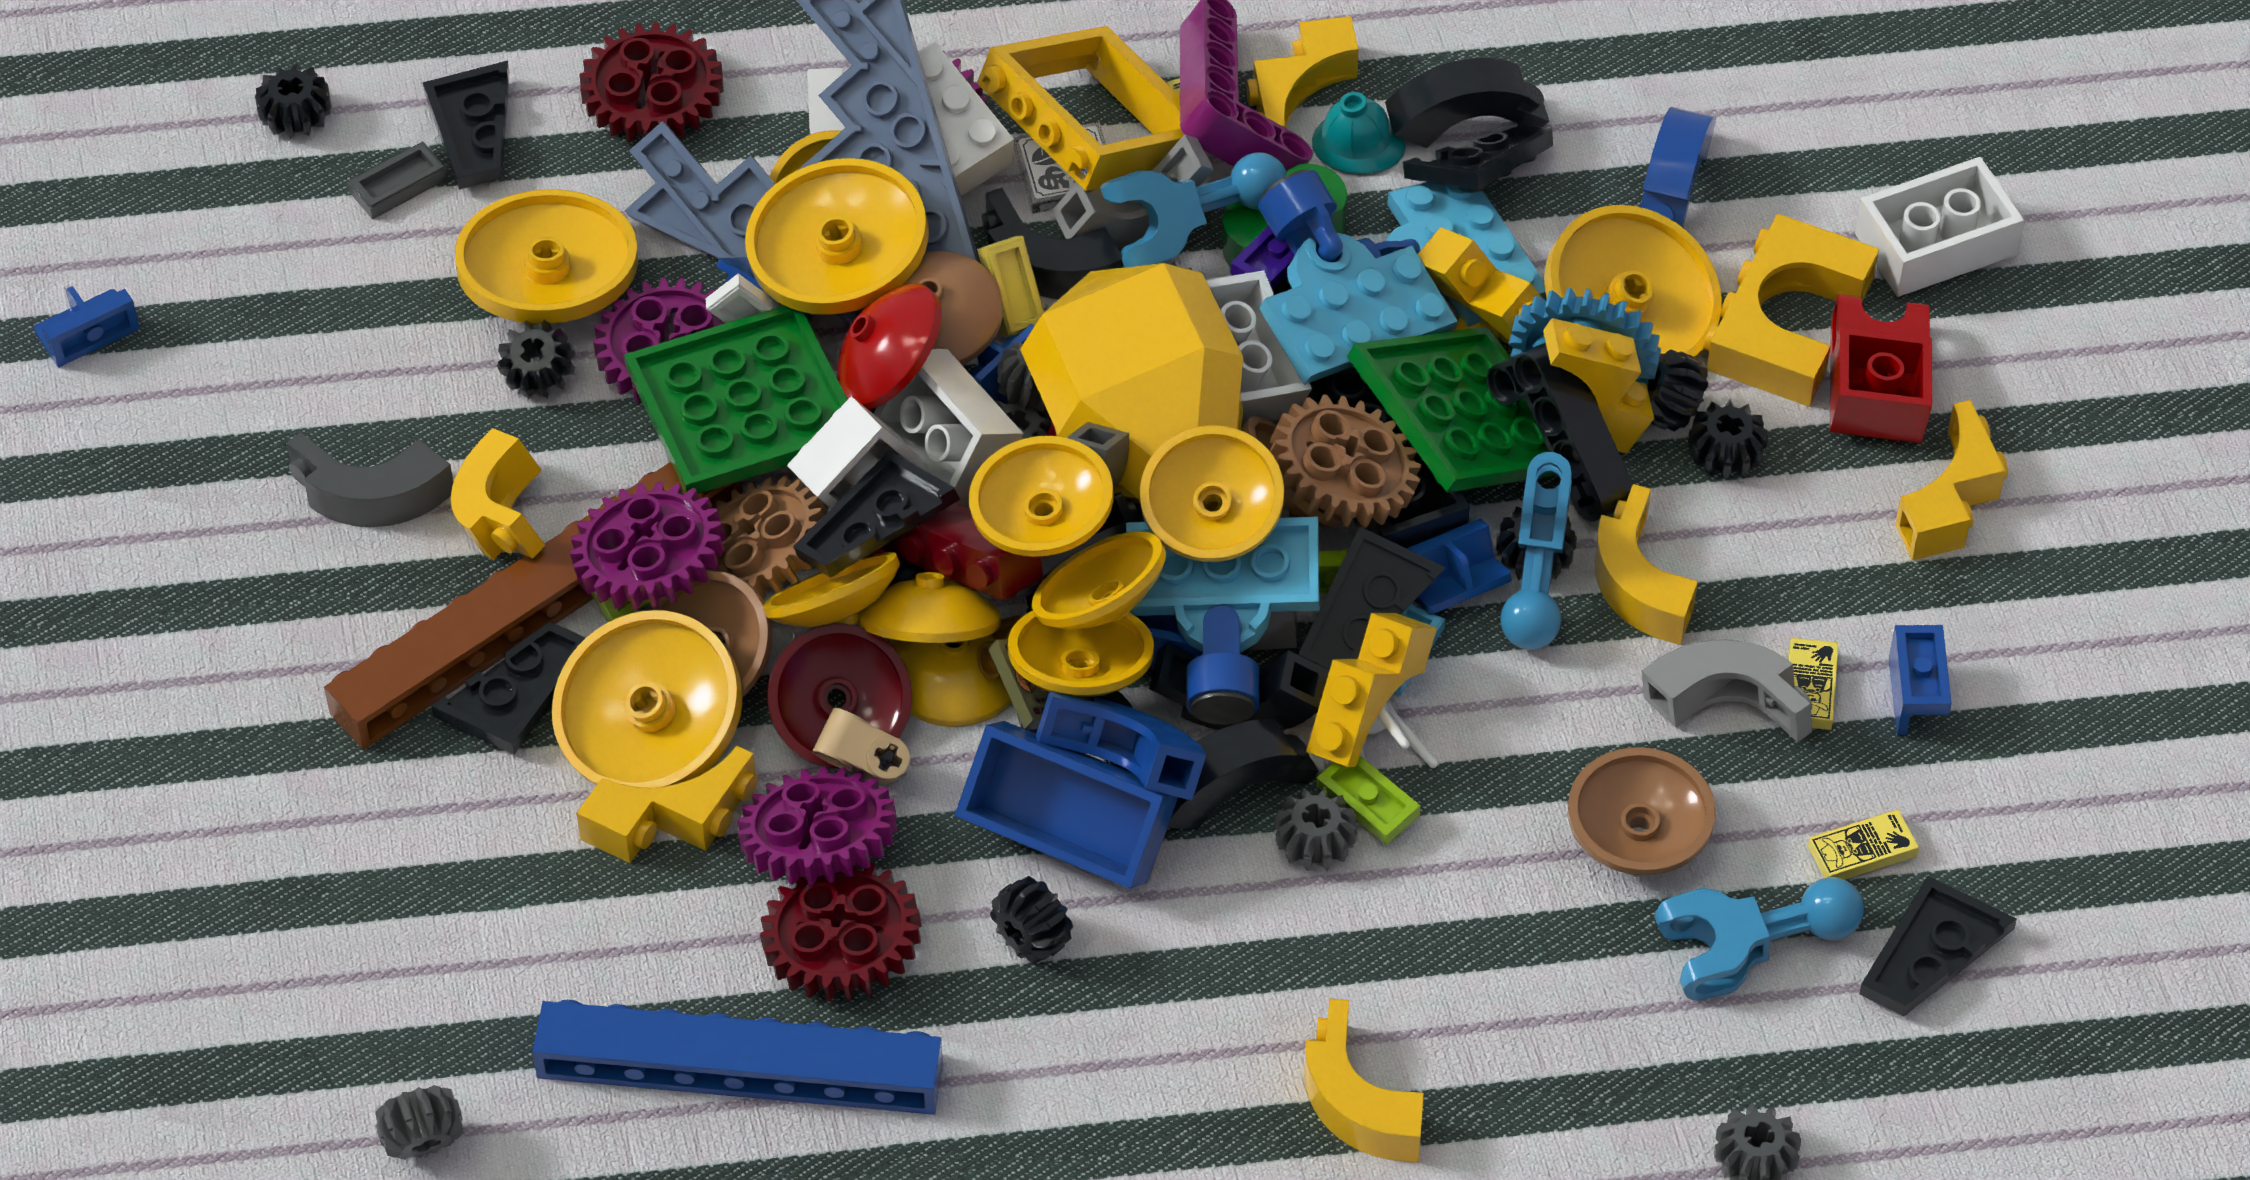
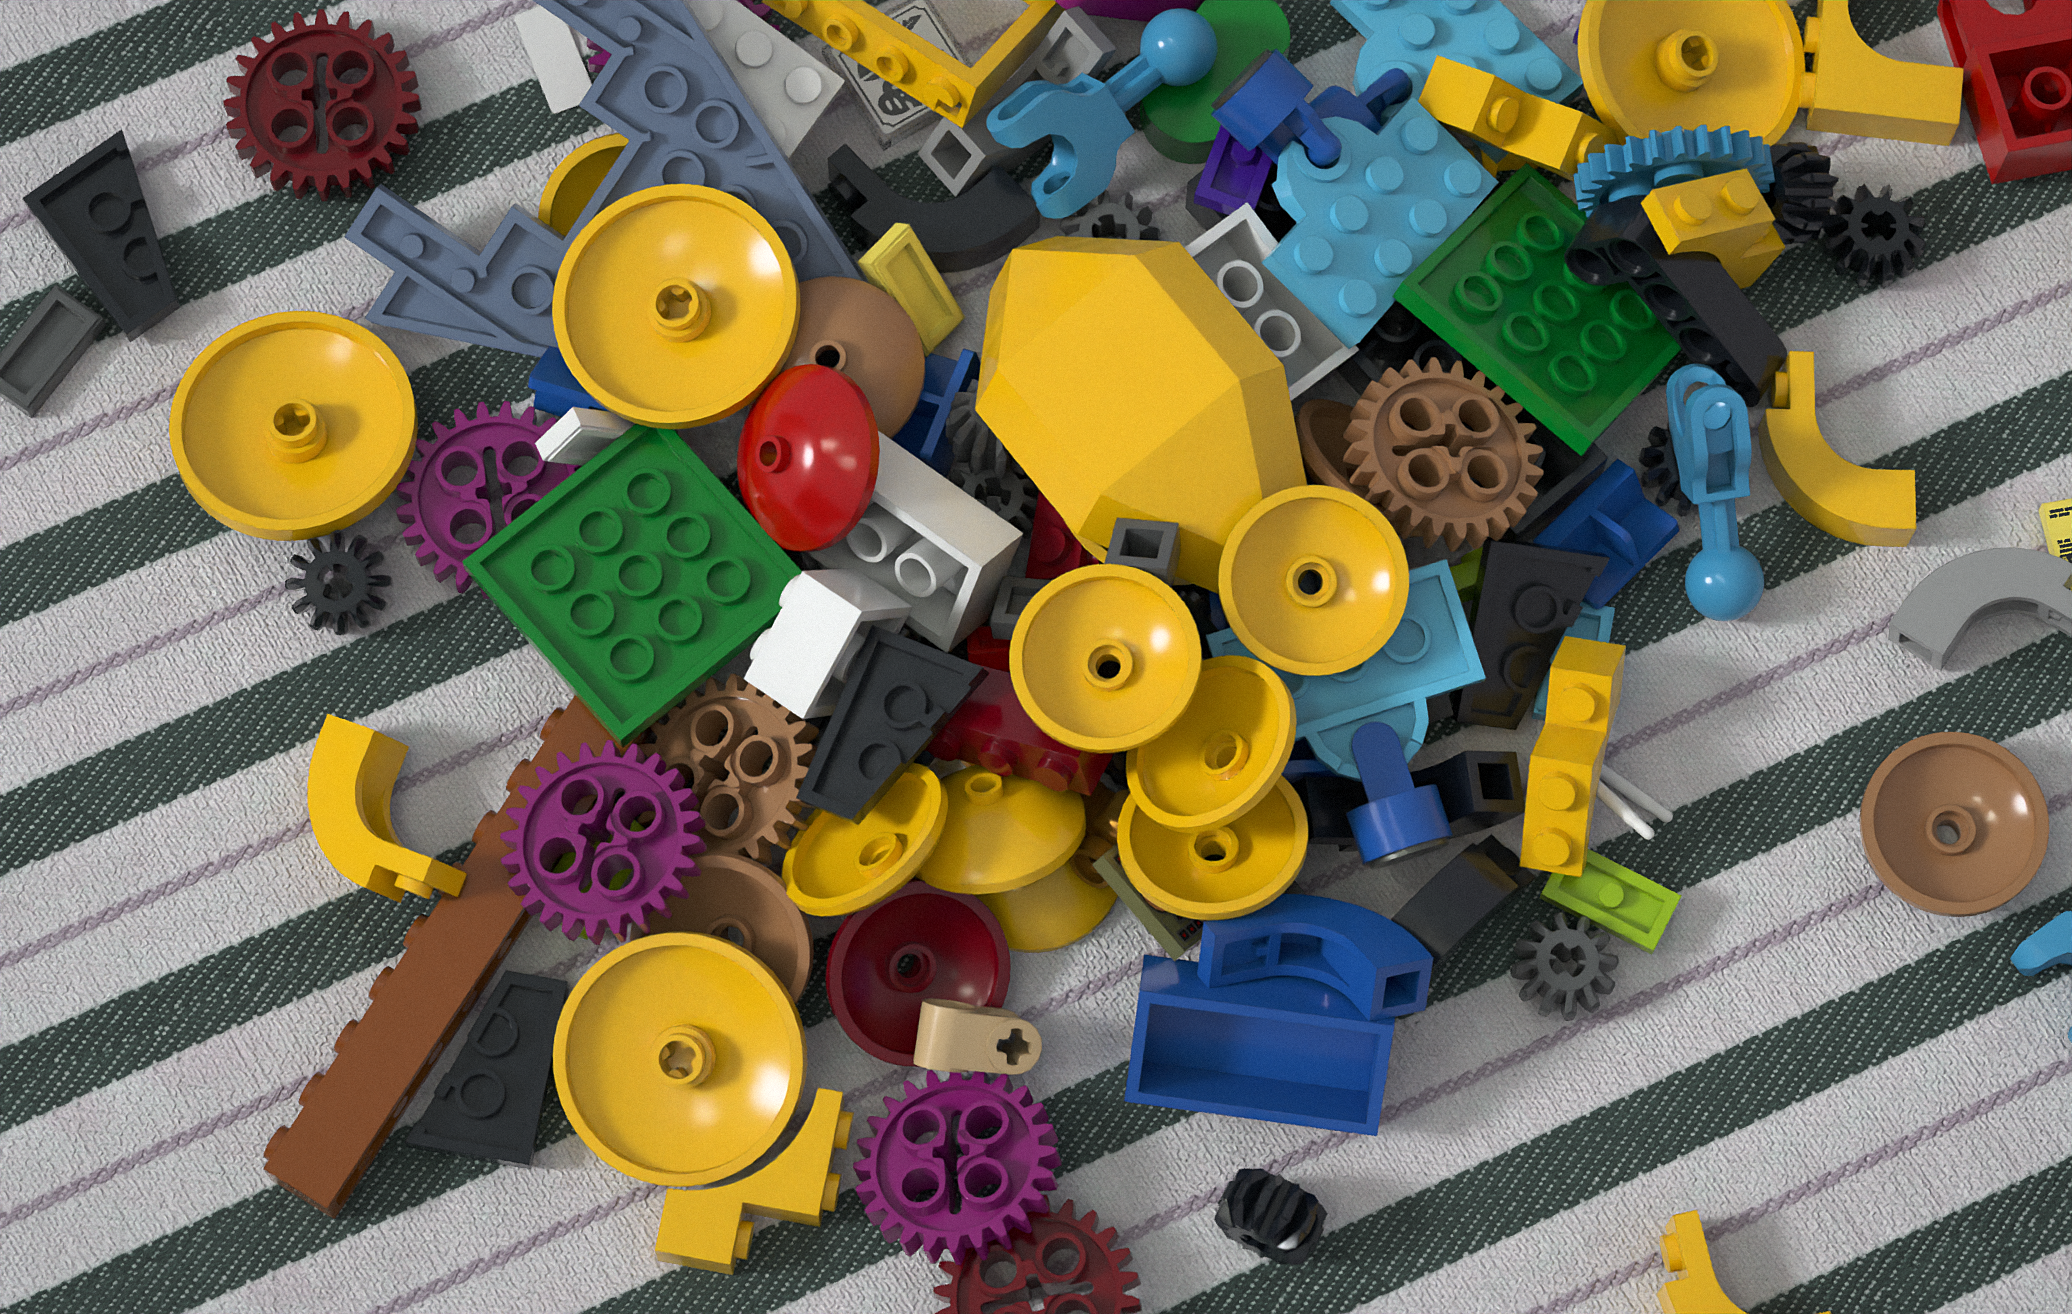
camera: 20 degrees left, 20 degrees up
dark grey arch [287,432,454,527] -> none

